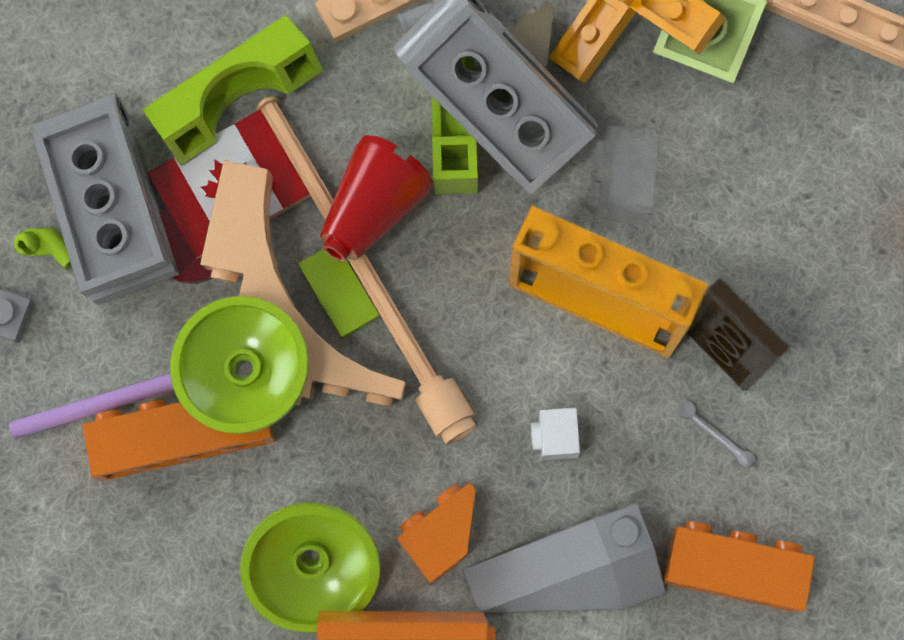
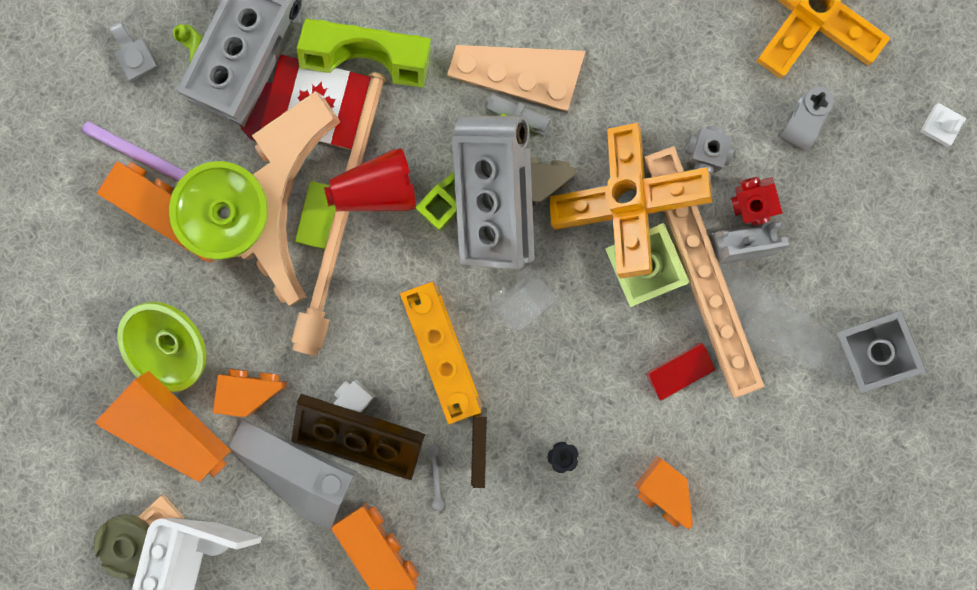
camera: 40 degrees right, 10 degrees up
none -> dark brown tile [291,394,425,480]
none -> black plate [547,442,579,473]
none -> red slope [645,343,715,401]

